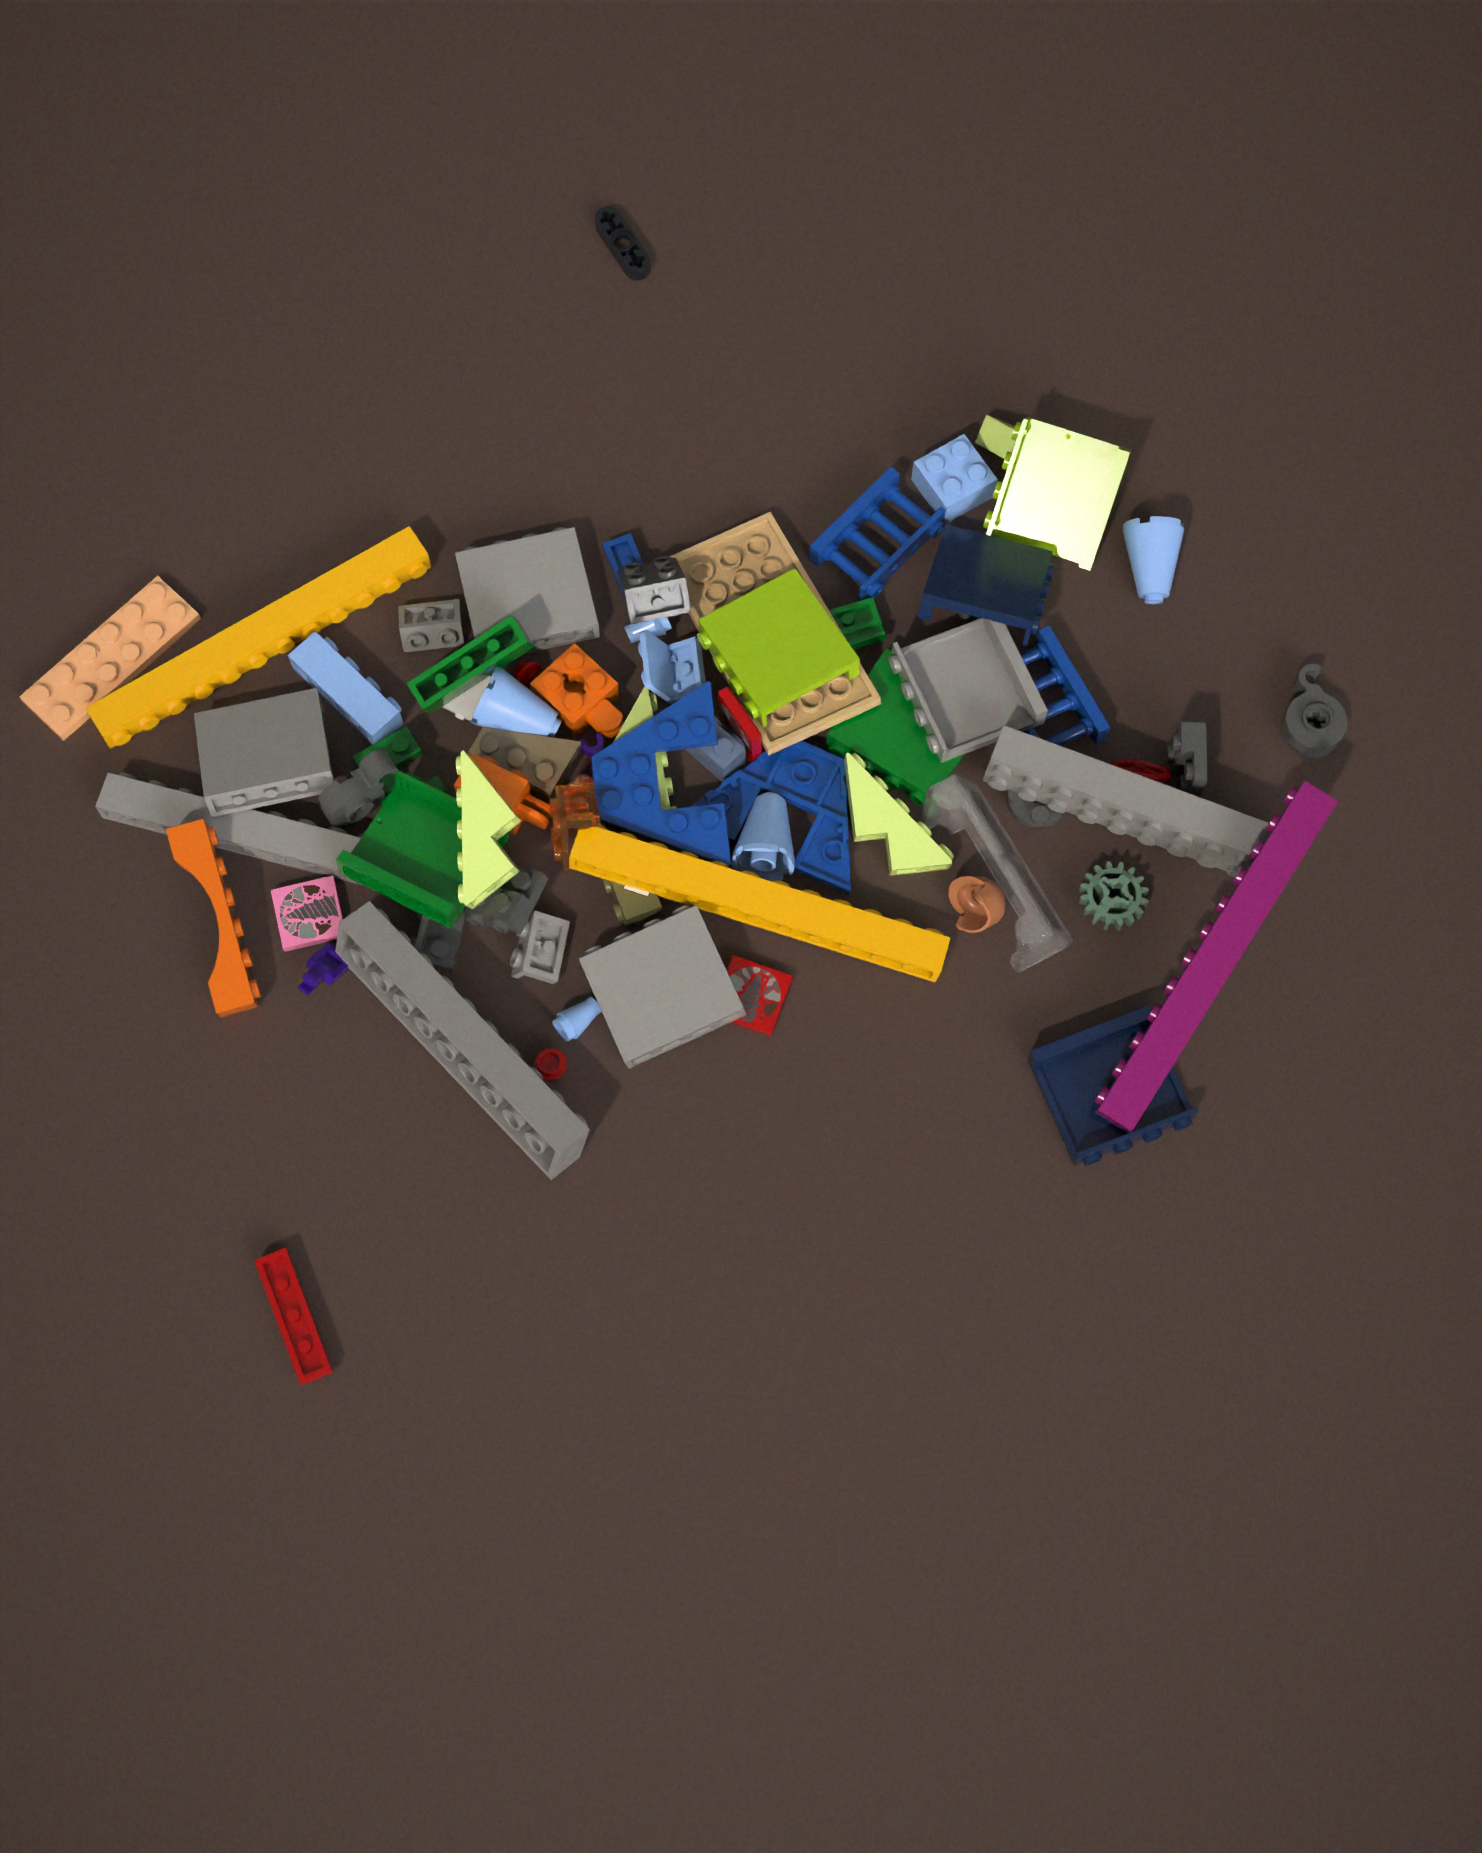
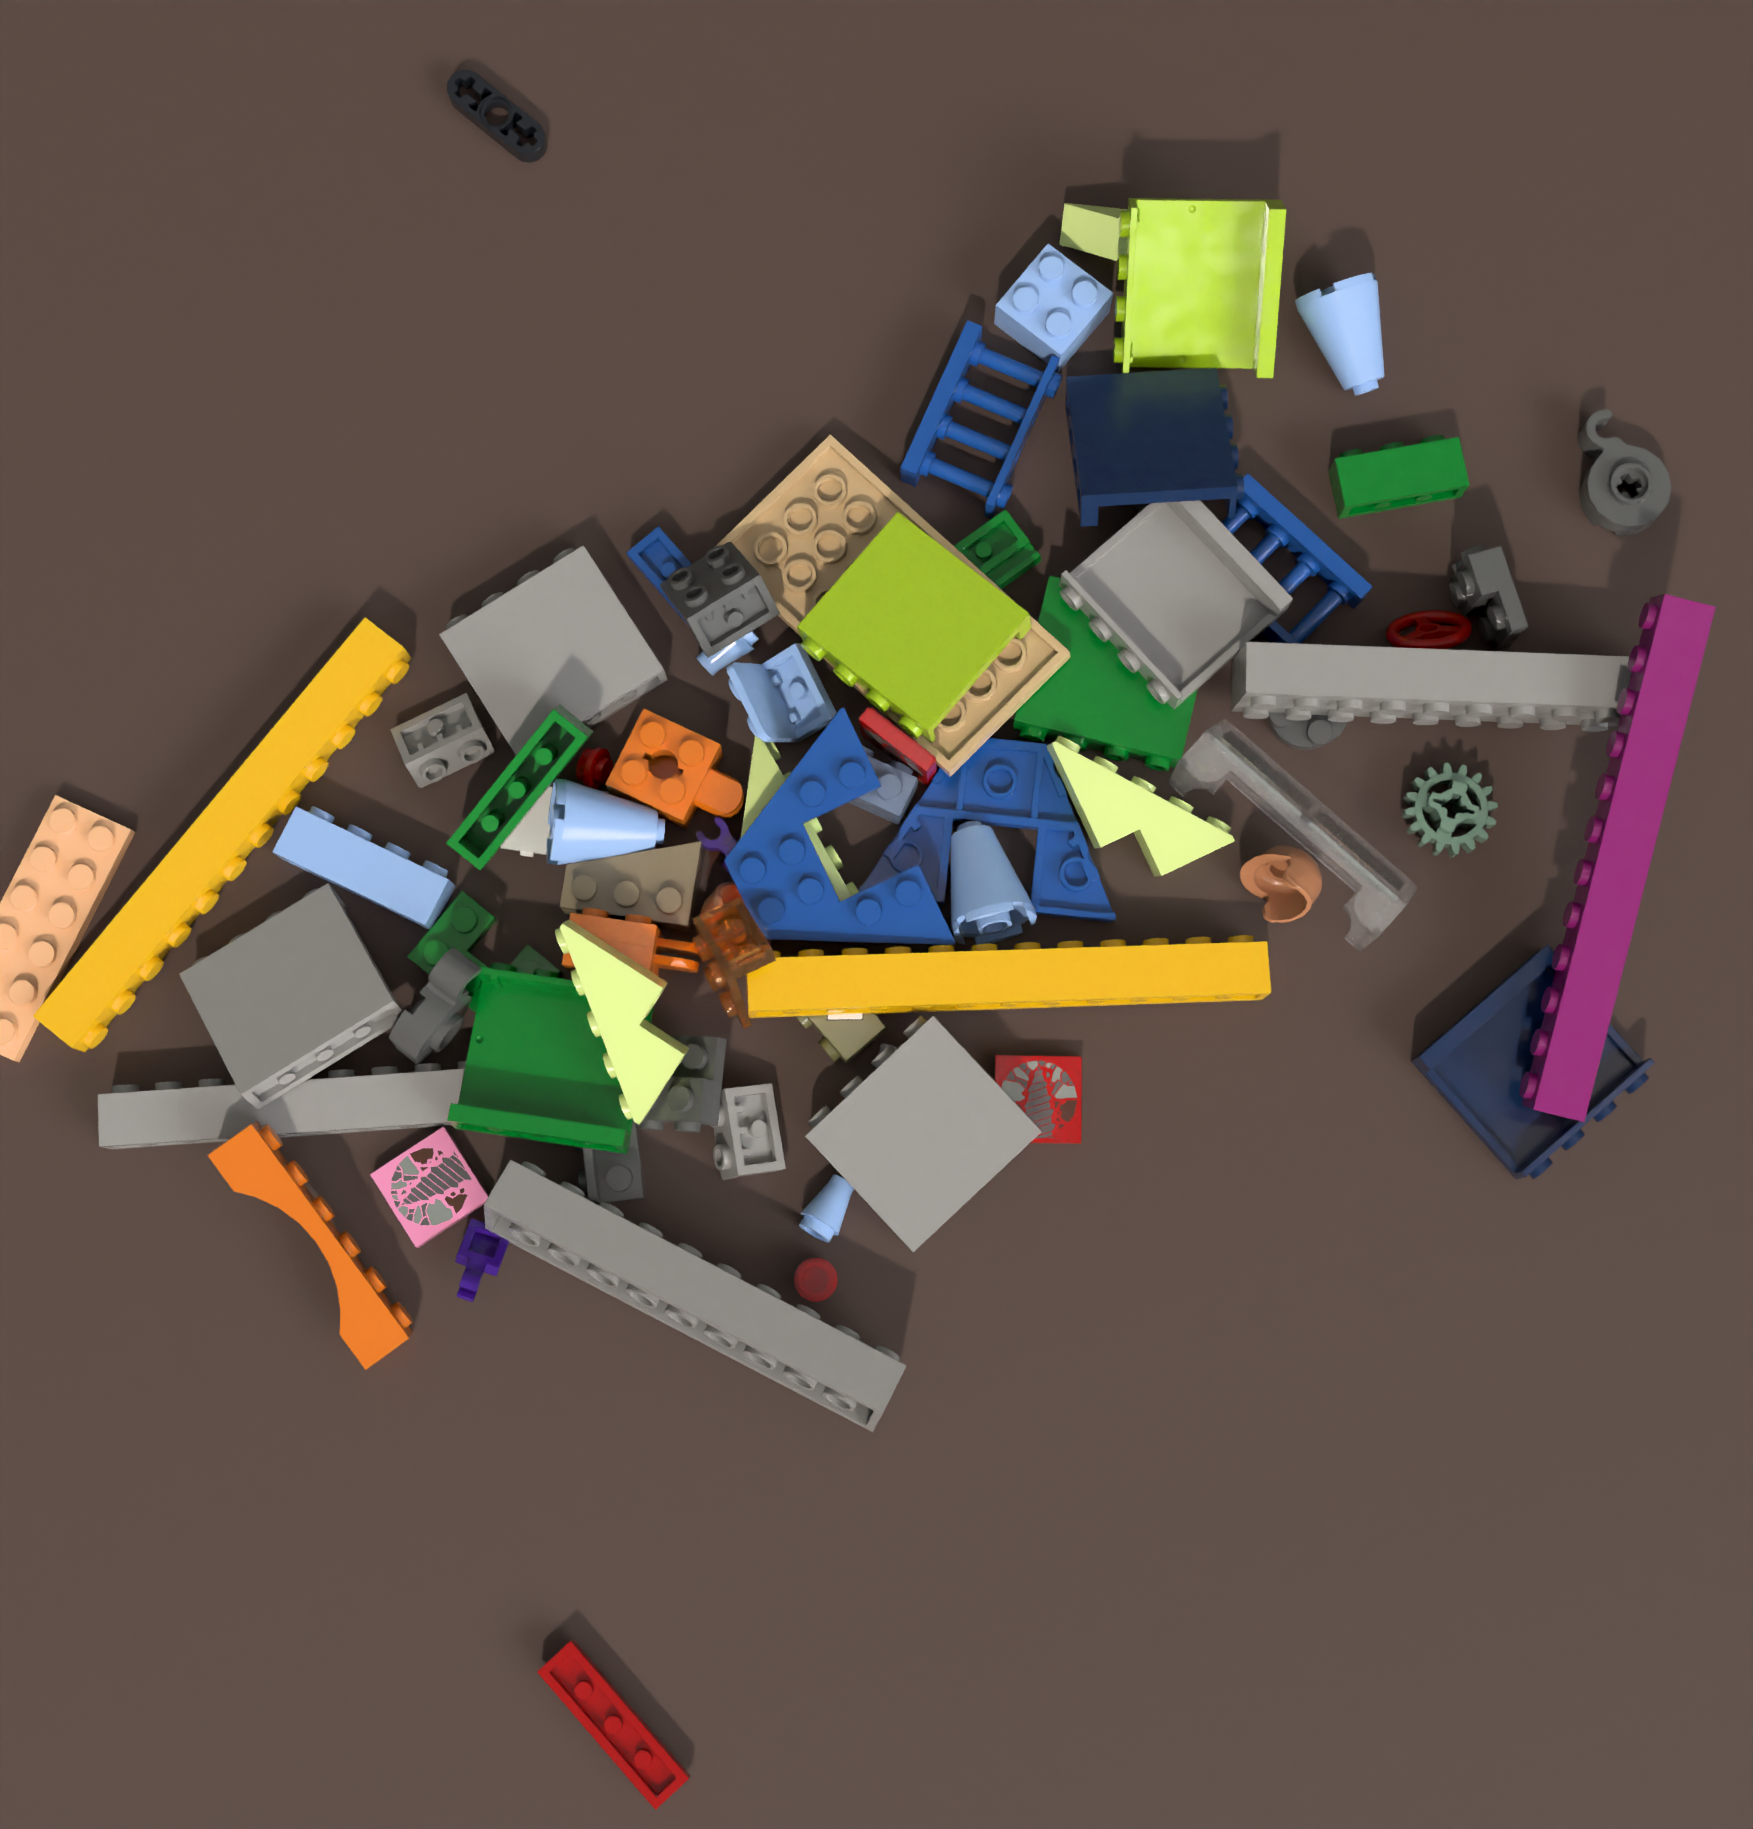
camera: 15 degrees left, 10 degrees up
none -> green brick [1328,435,1470,519]

